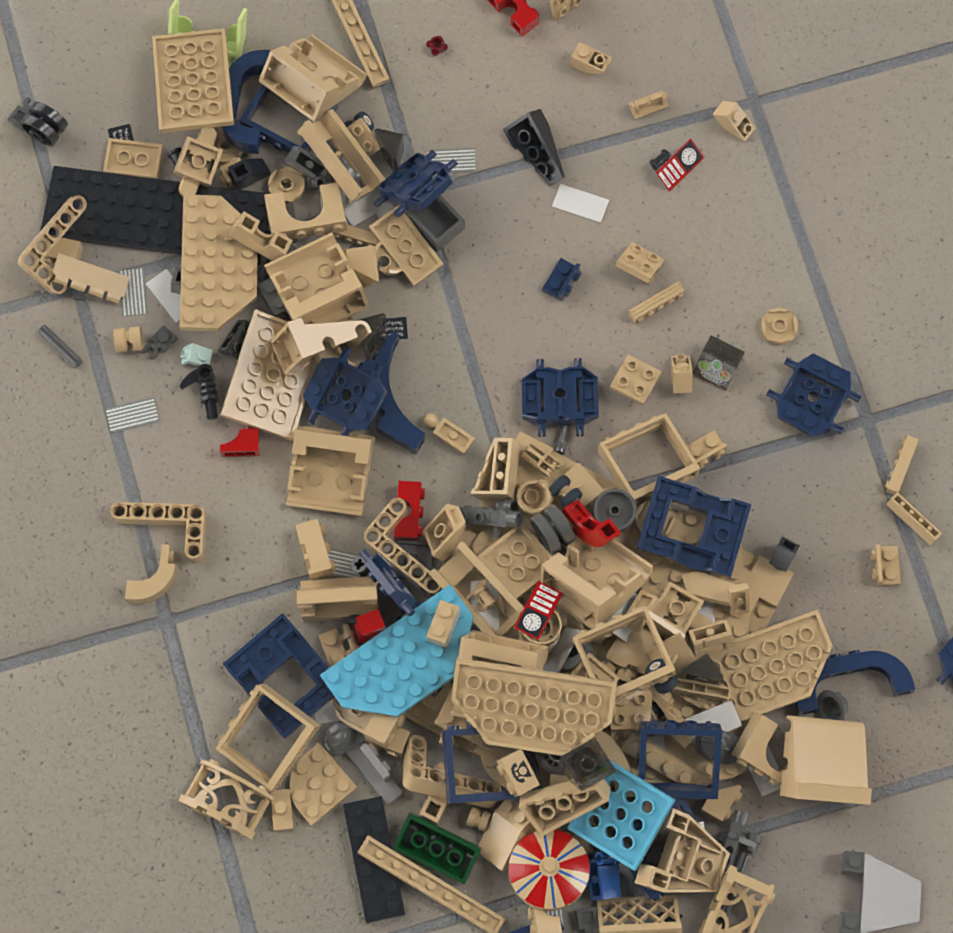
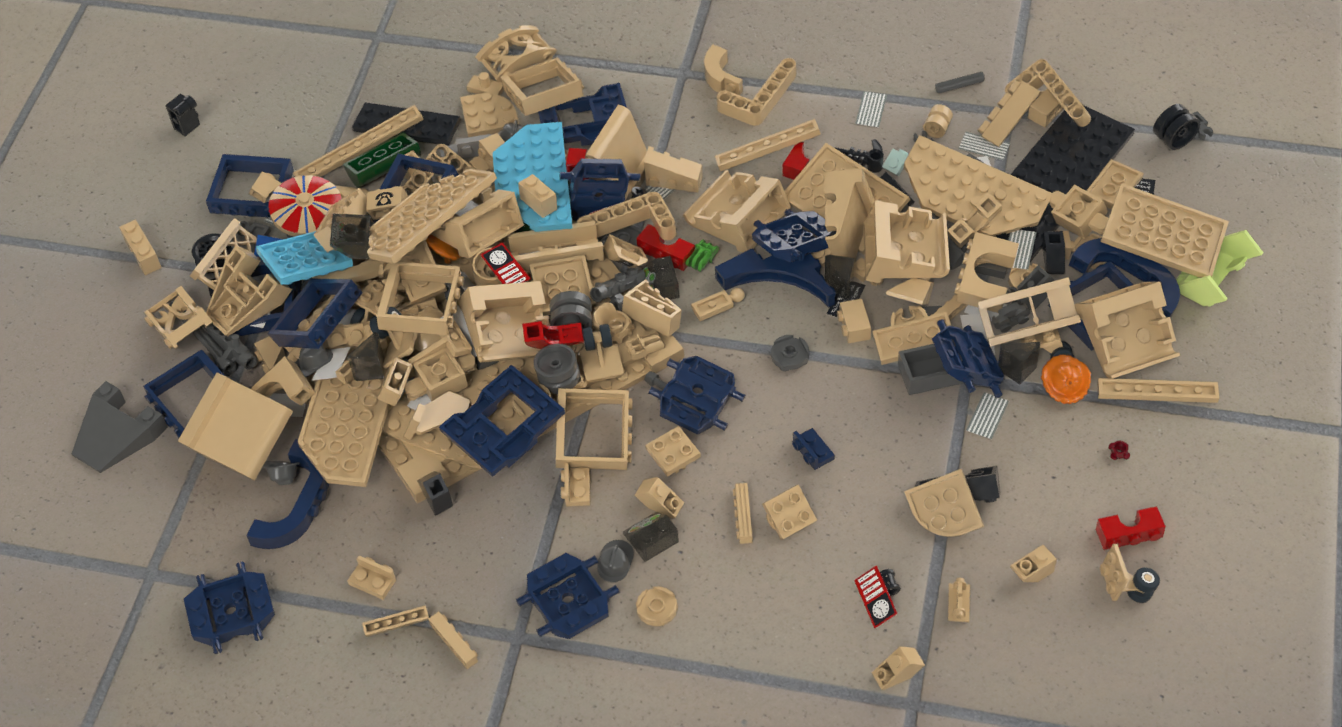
camera: 120 degrees right, 20 degrees down
white sticker [552,184,609,223] -> none
none -> dark blue window [143,349,225,438]
none -> dark grey piece [597,540,634,582]
none -> clear smoke slope [641,256,680,300]
none -> bright green arm [685,239,719,272]
none -> tan plate [715,119,821,172]
none -> dark grey plate [771,335,809,372]
none -> tan brick [837,299,871,344]
none -> tan plate [904,469,985,537]
none -> light grey sticker [1008,230,1037,270]
none -> orange piece [1041,354,1091,404]

